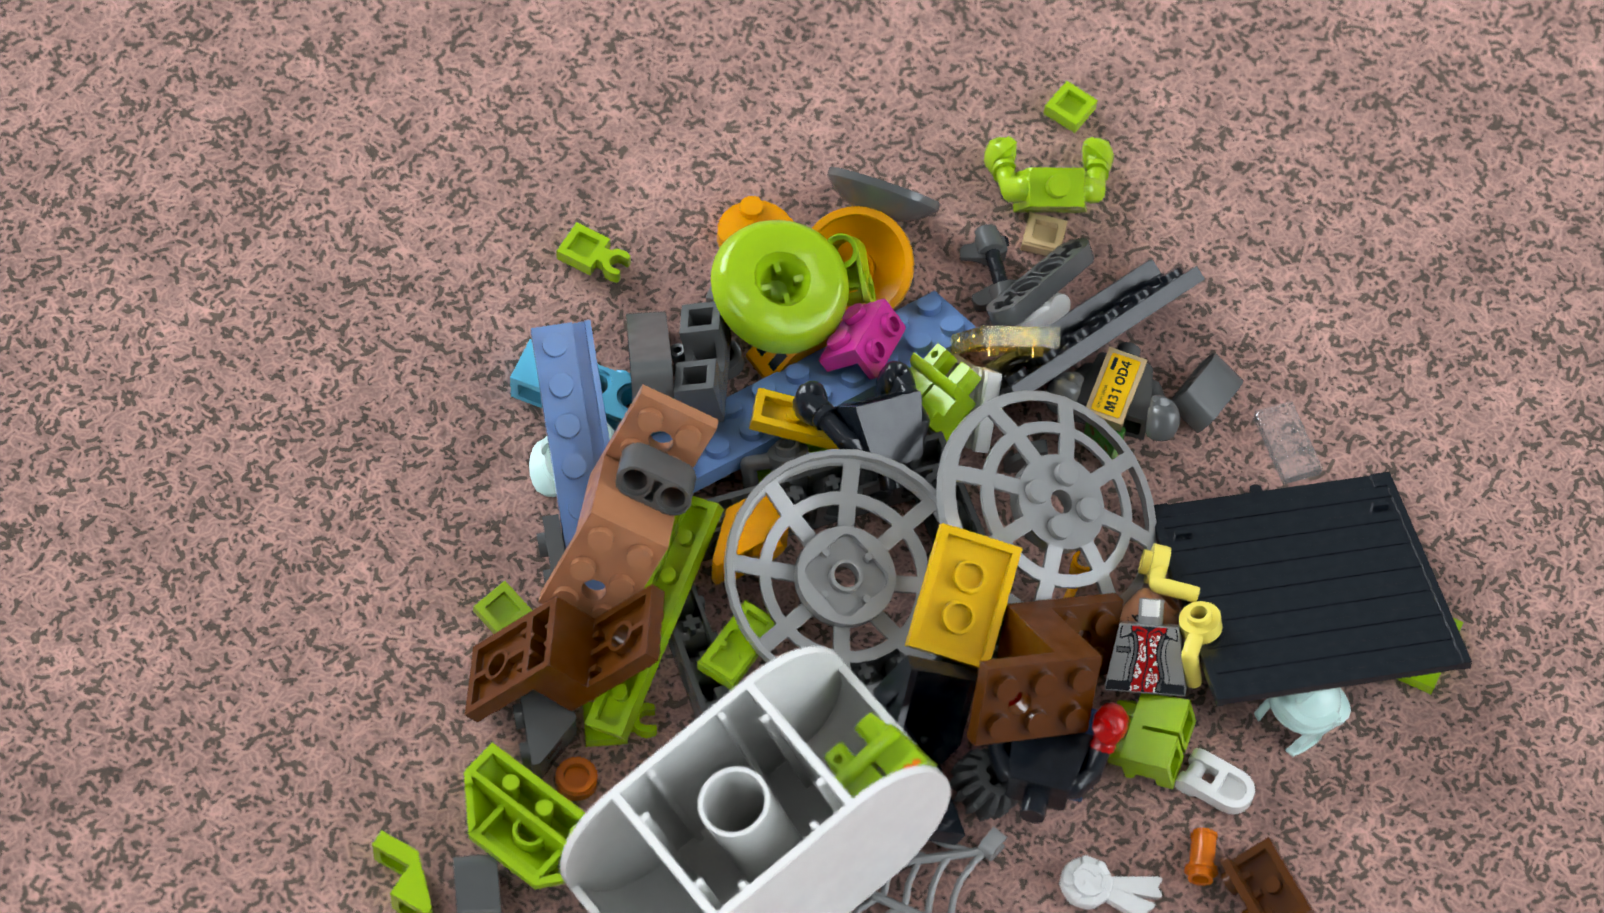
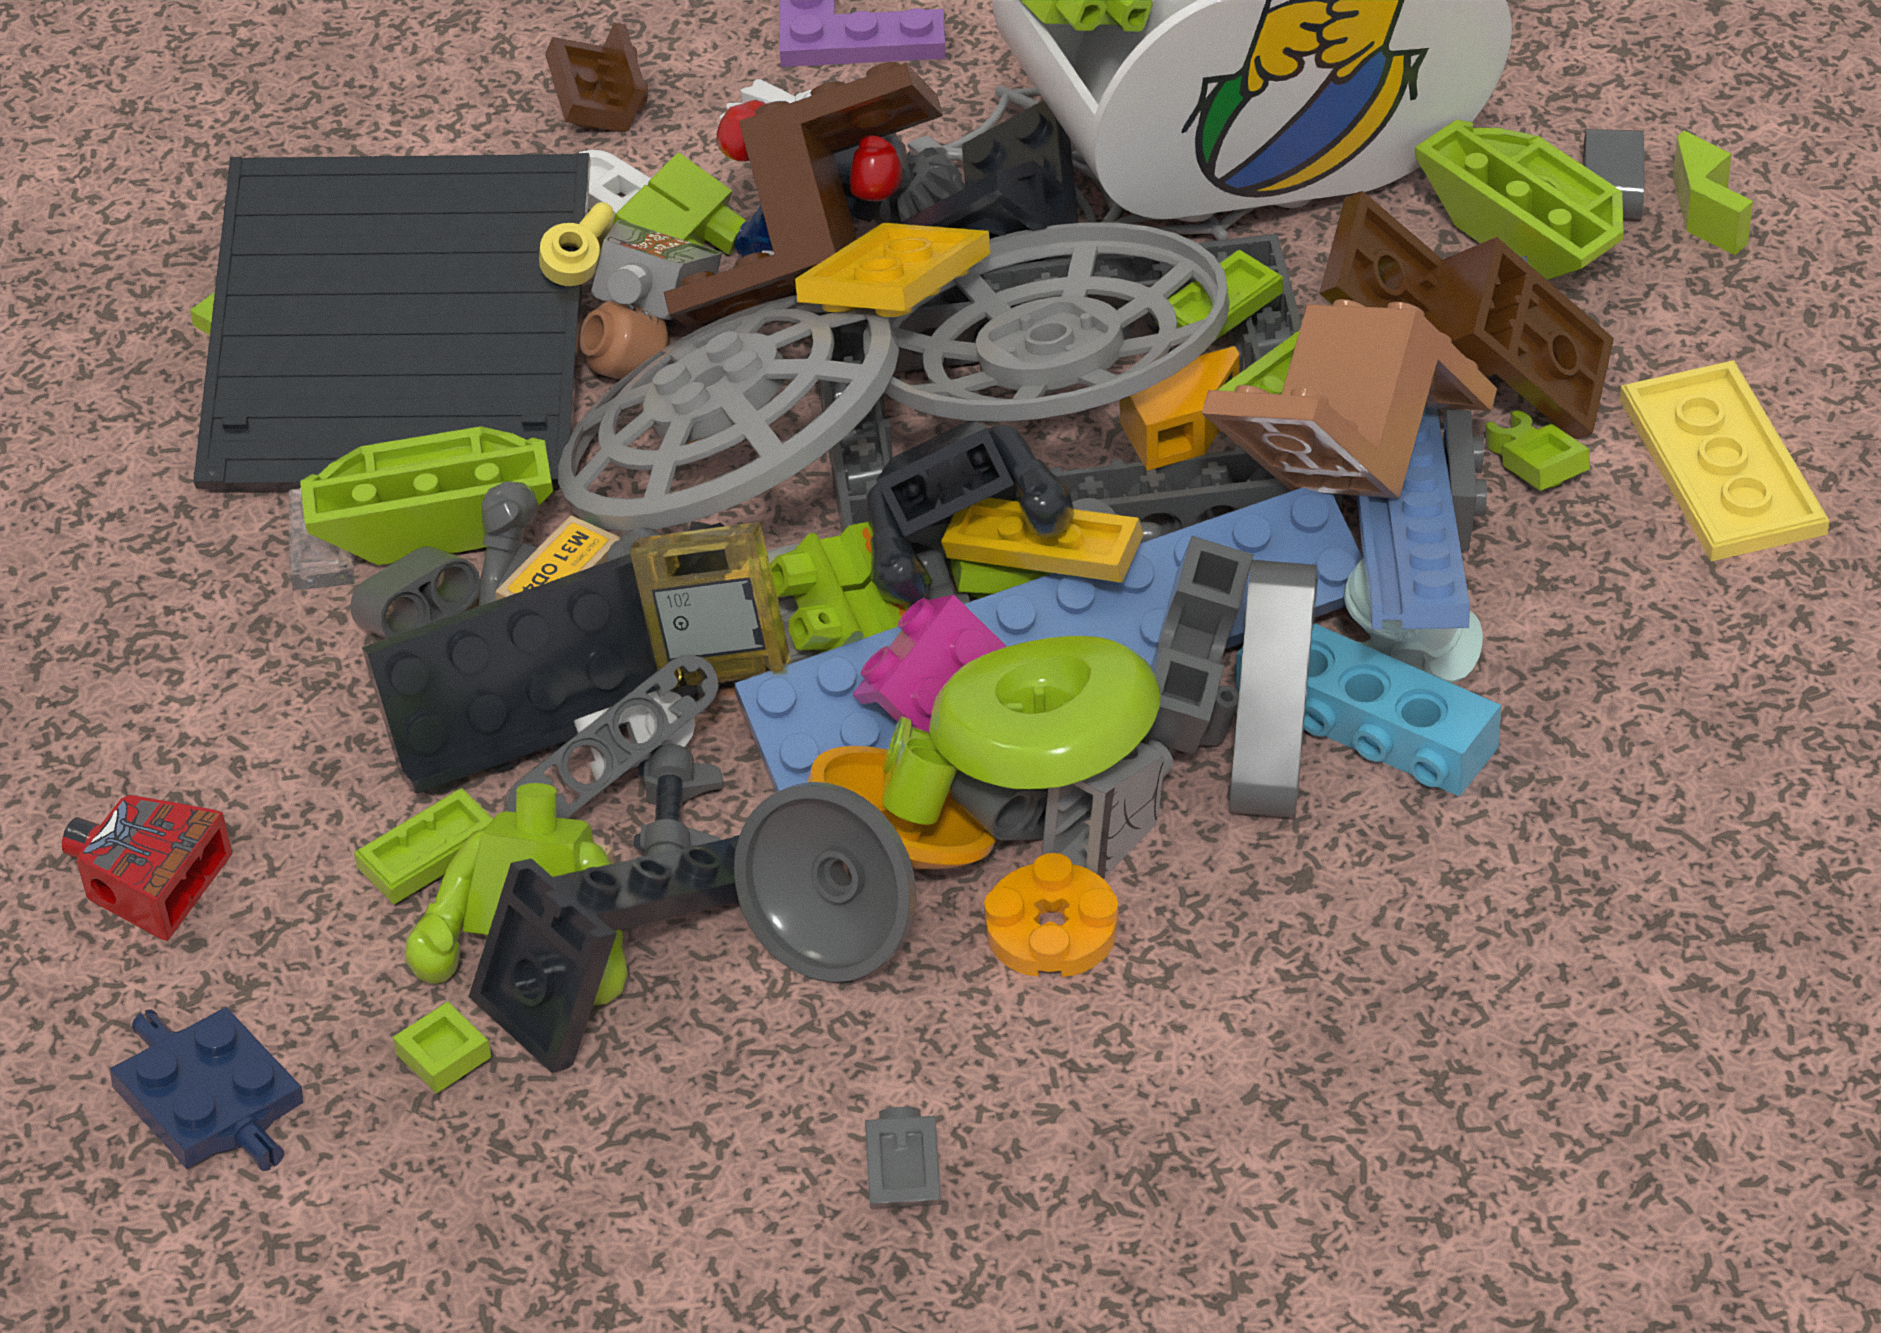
camera: 160 degrees left, 15 degrees down
lime plate [556,222,631,283] -> none
dark grey beam [615,443,696,516] -> none
light yellow plate [1138,543,1200,603] -> none
orange pin [1184,828,1219,886] -> none
none -> red torso [62,795,233,941]
none -> dark blue plate [110,1007,303,1171]
none -> lime wedge [300,426,553,566]
none -> lime plate [354,788,493,905]
none -> black bracket [468,835,740,1073]
none -> dark grey bracket [865,1107,941,1209]
none -> light yellow tile [1620,360,1829,561]

